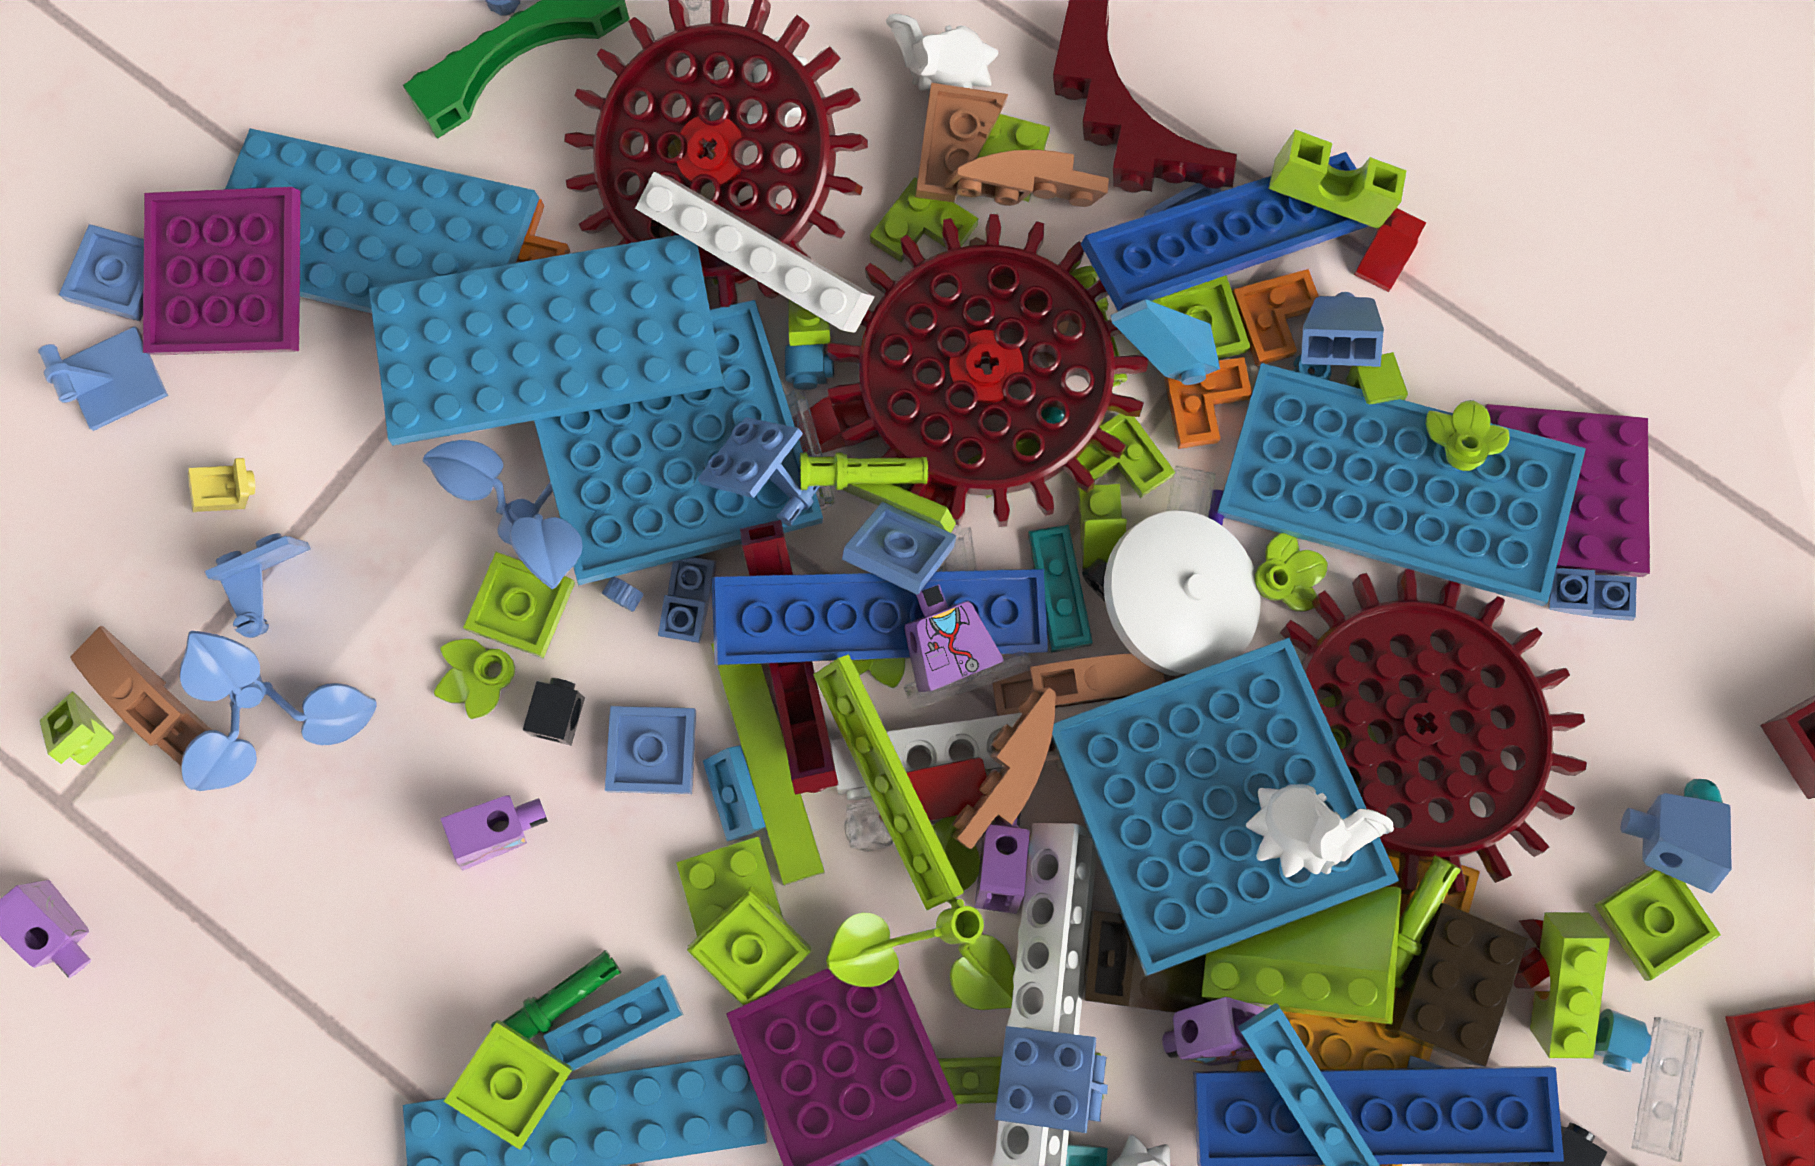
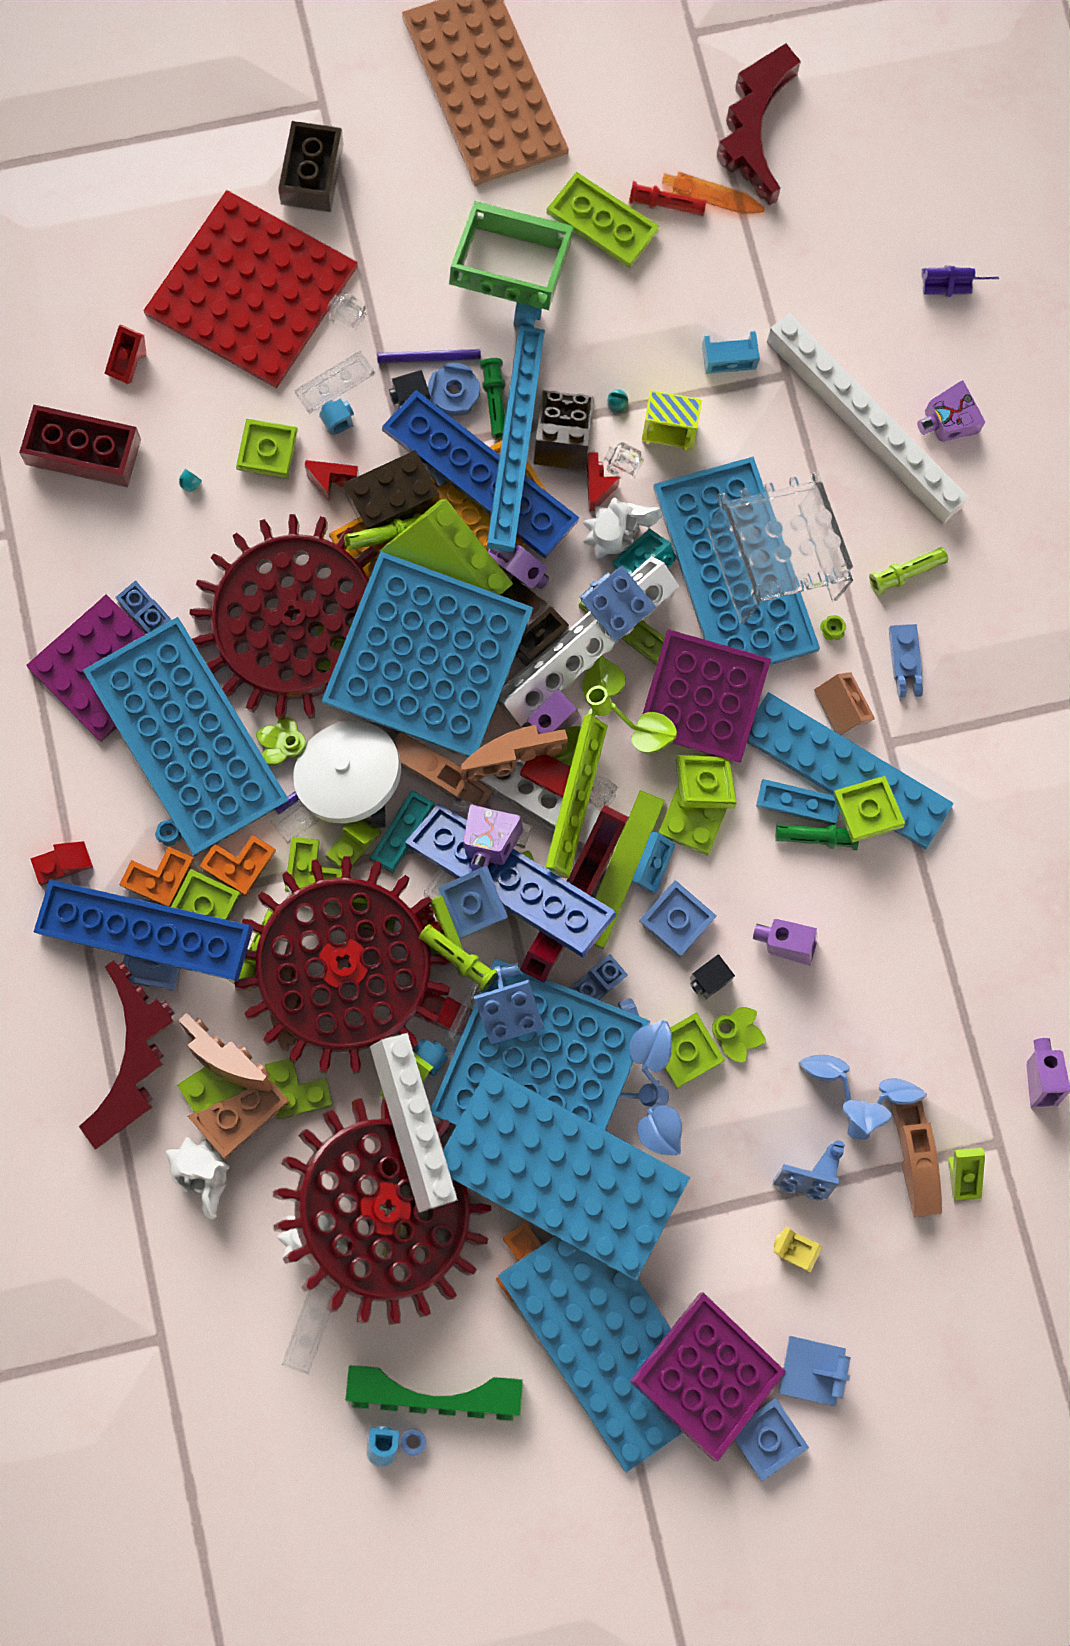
camera: 145 degrees left, 0 degrees up
dark azure slope [1110,299,1220,385] -> none
white head [1246,784,1394,878] -> none
lime arch [1269,129,1407,229] -> none
medium blue torso [1301,292,1384,367] -> none
lime panel [1346,352,1408,405] -> none
lime plate [1426,400,1510,471] -> none
lime arch [1530,912,1610,1058] -> none
medium blue torso [1620,793,1732,894] -> none

